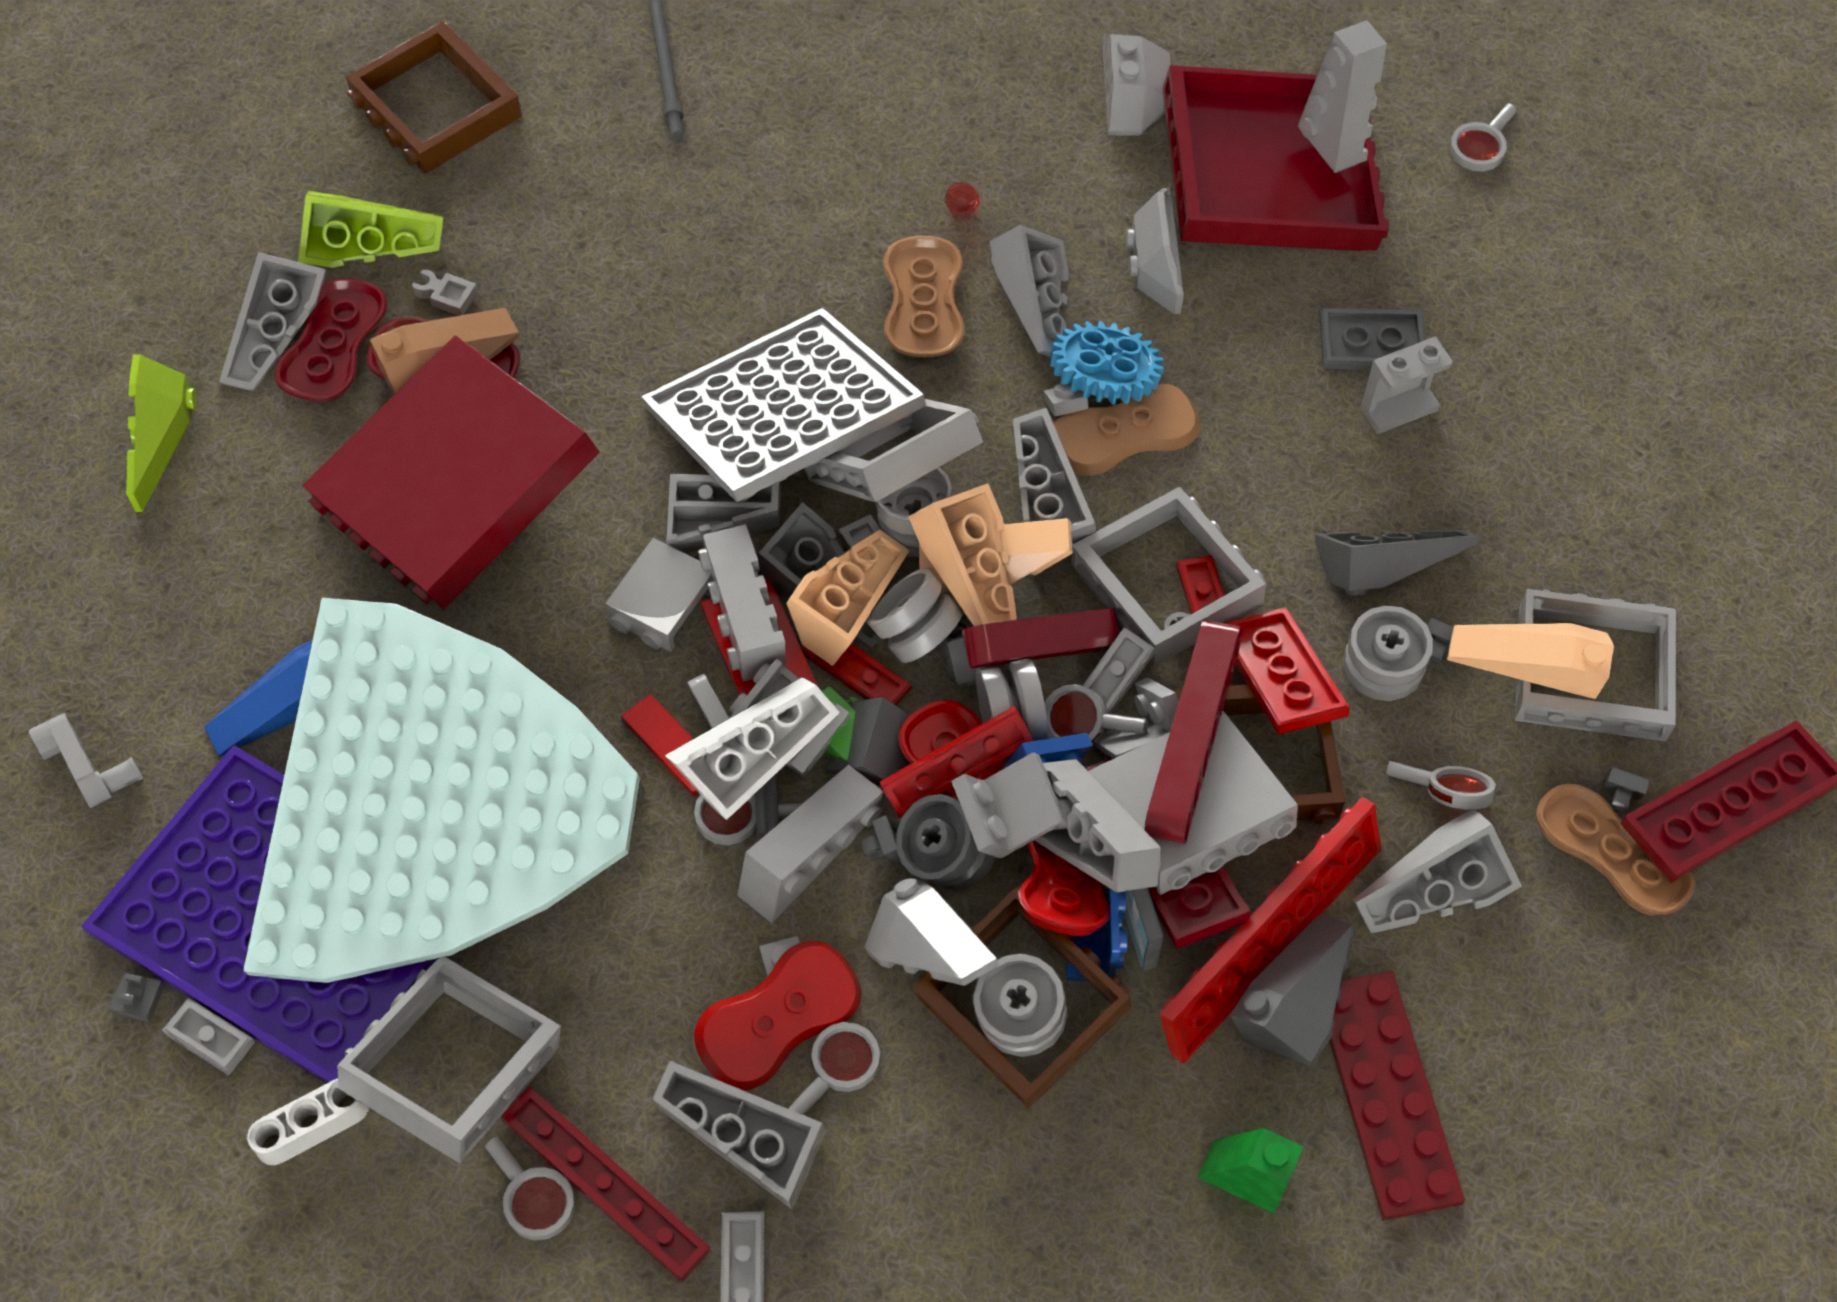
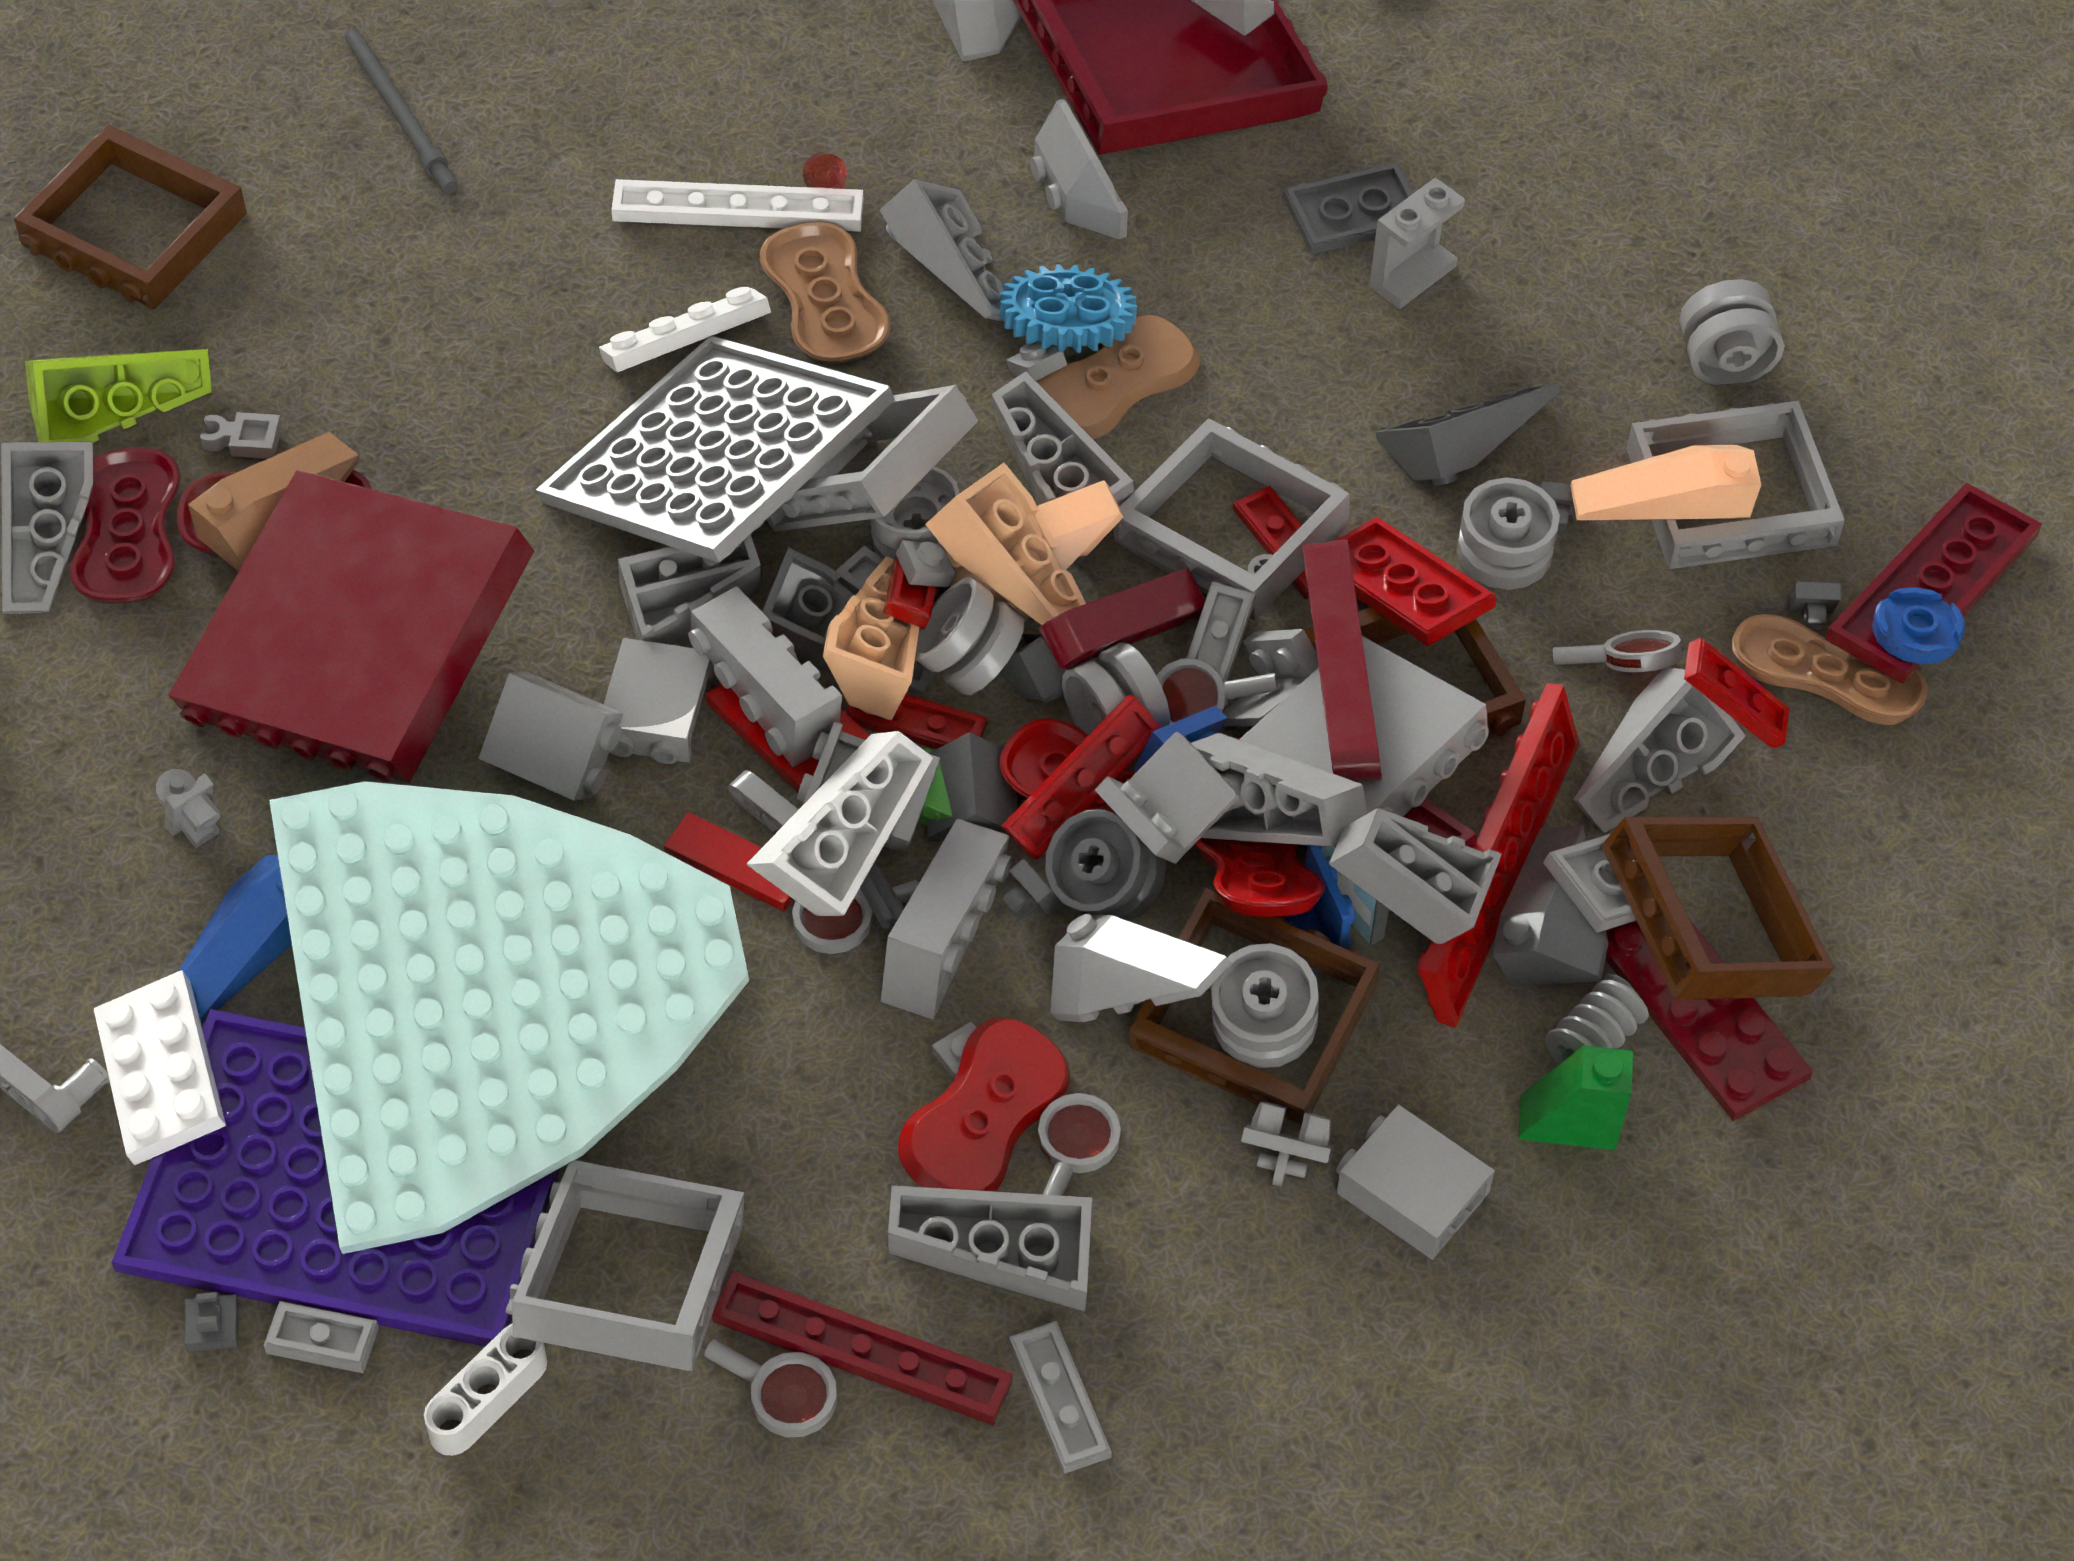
camera: 20 degrees left, 5 degrees down
none -> white plate [93,970,226,1165]
none -> light grey hips [156,769,220,848]
none -> light grey brick [478,672,623,801]
none -> white plate [599,287,771,372]
none -> white plate [611,179,864,232]
none -> red tile [883,556,936,630]
none -> light grey plate [896,540,955,587]
none -> light grey hips [1241,1101,1334,1187]
none -> light grey wedge [1329,808,1502,944]
none -> light grey brick [1336,1104,1495,1260]
none -> light grey tile [1543,834,1636,933]
none -> light grey piece [1545,974,1649,1064]
none -> reddish brown window [1601,817,1834,1000]
none -> light grey wheel [1679,279,1785,385]
none -> red tile [1684,638,1789,748]
none -> blue tile [1872,587,1965,664]

